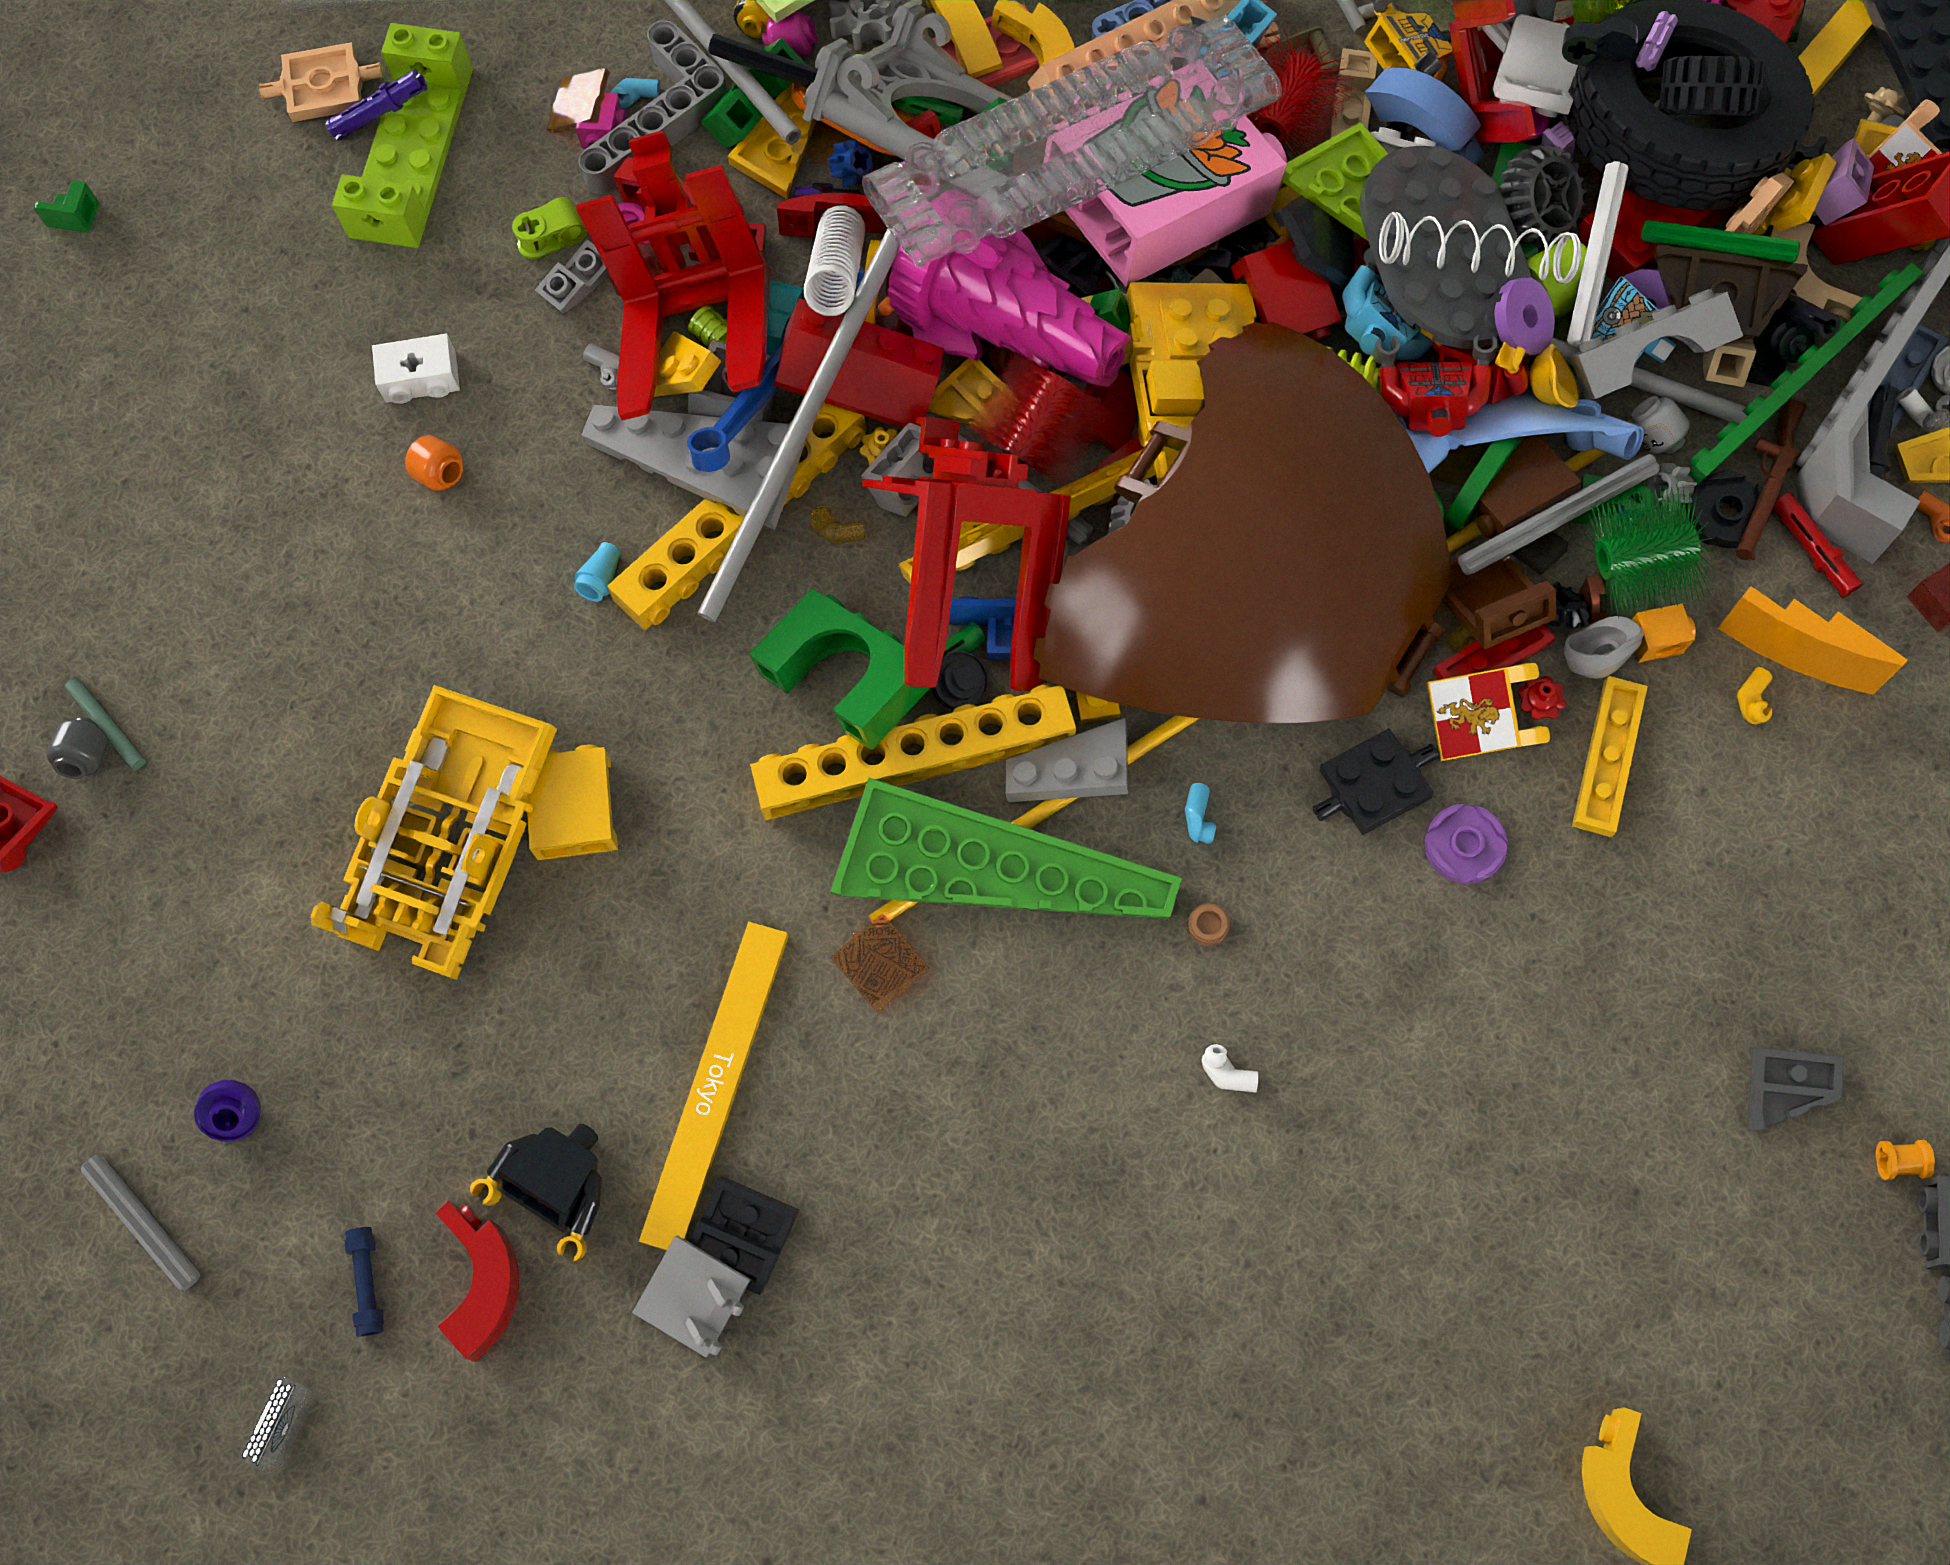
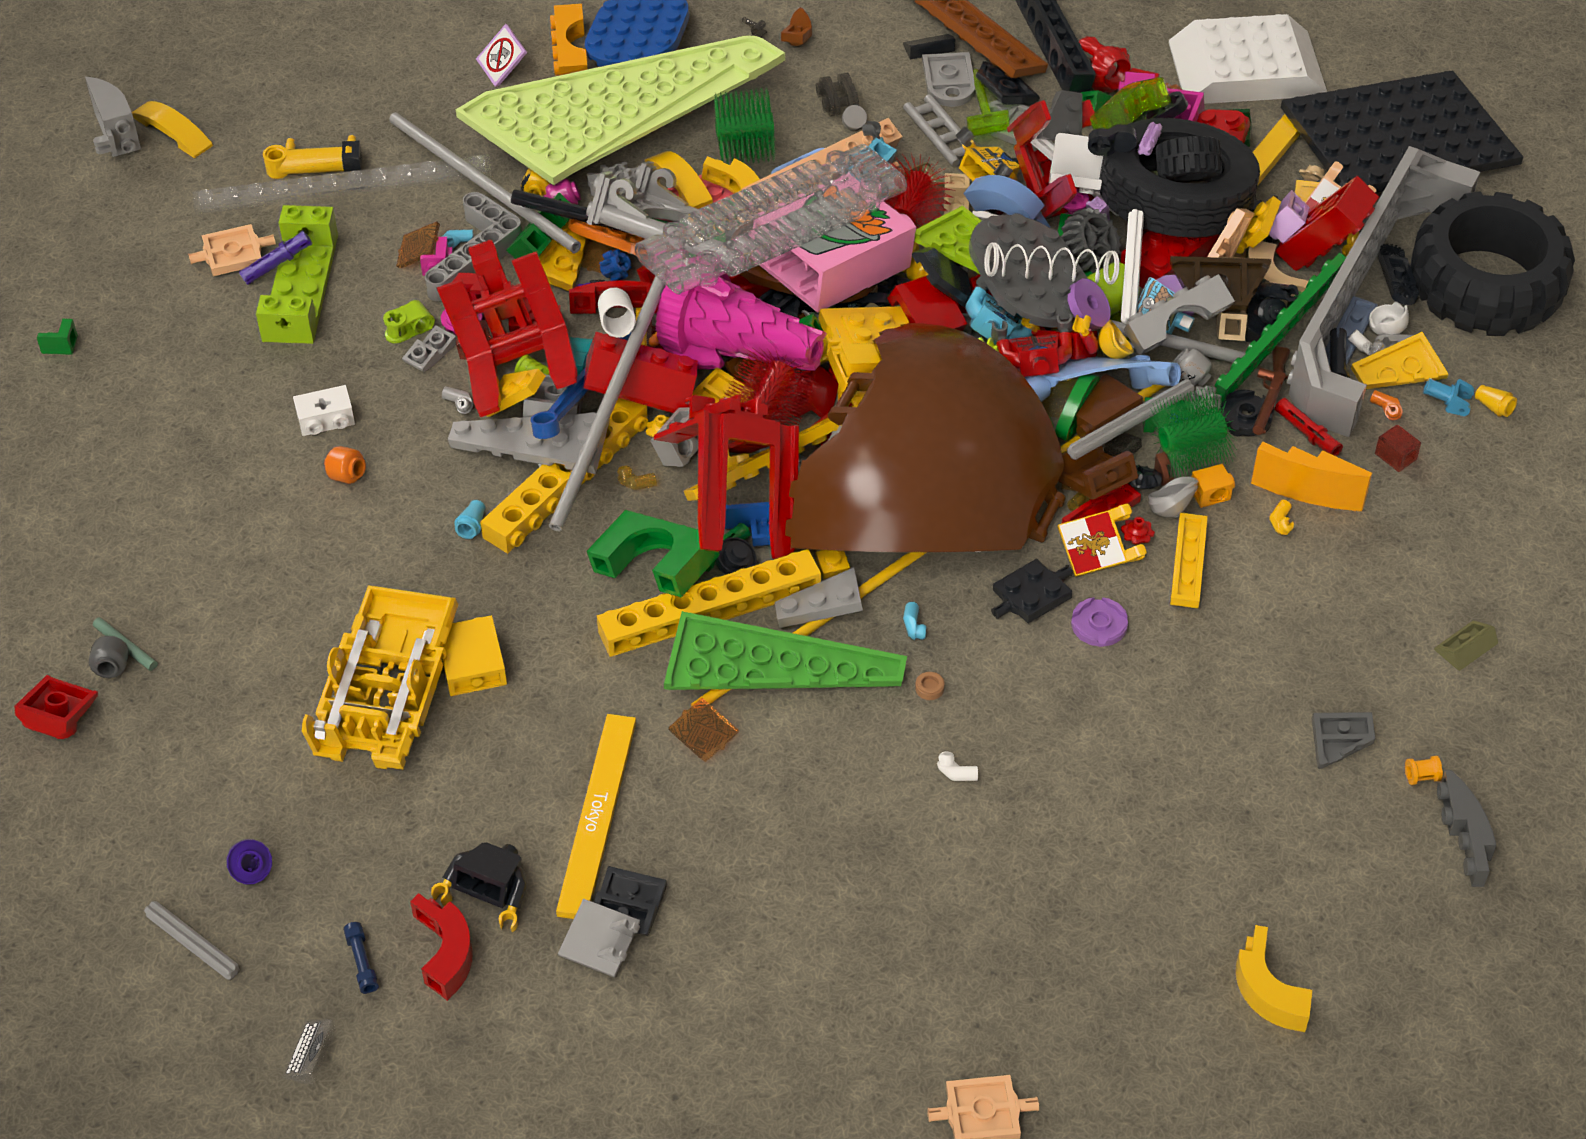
camera: 10 degrees left, 20 degrees down
green axle [1641,220,1800,263] -> none

